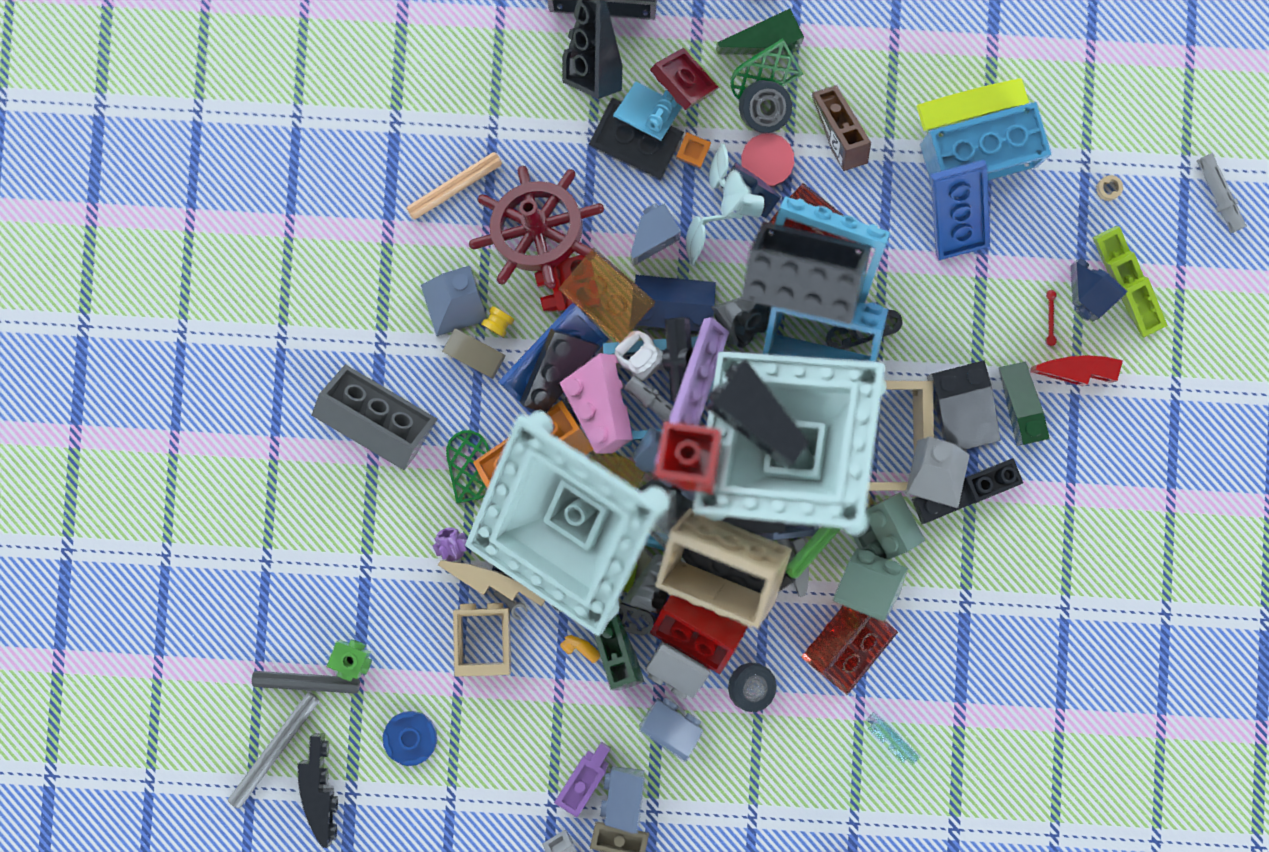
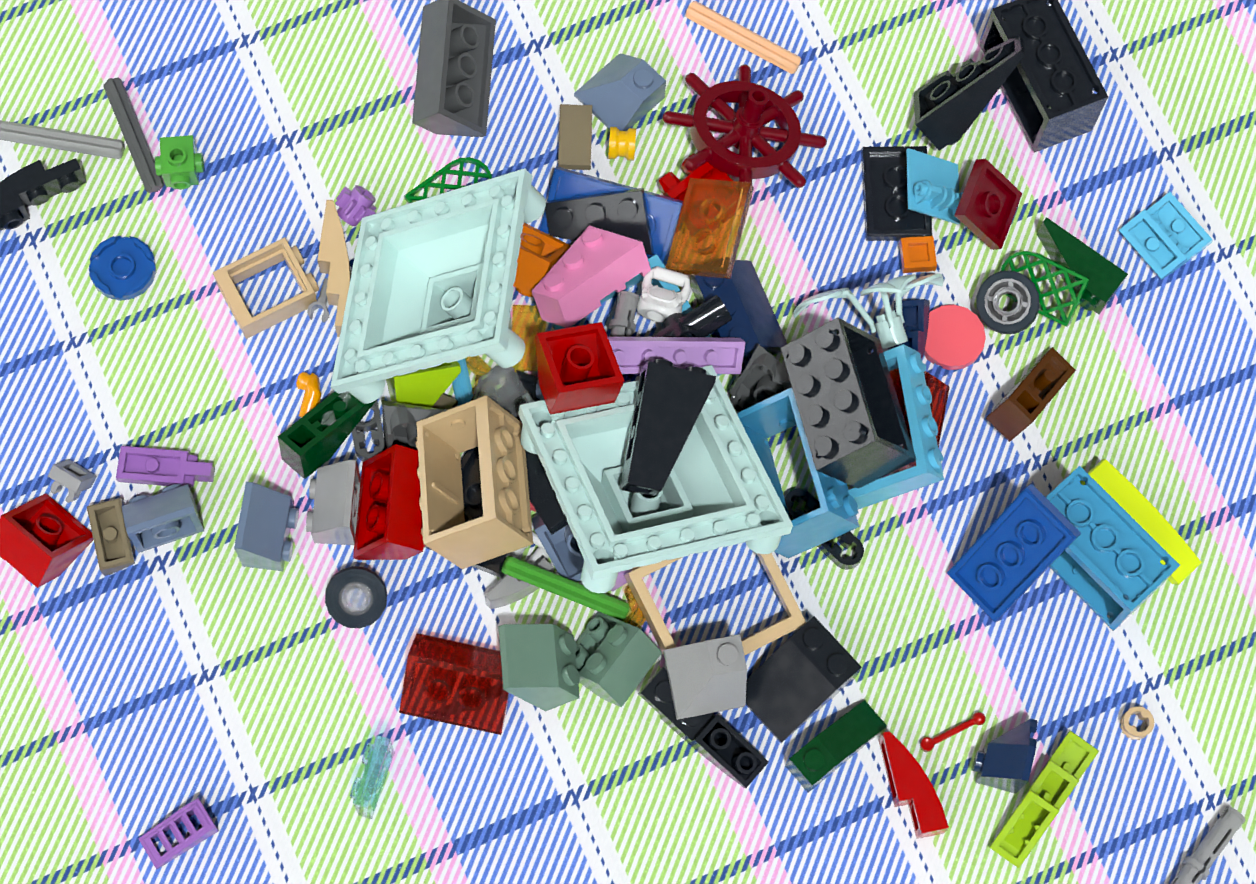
camera: 55 degrees right, 15 degrees down
sand blue slope [631,203,681,266] -> none

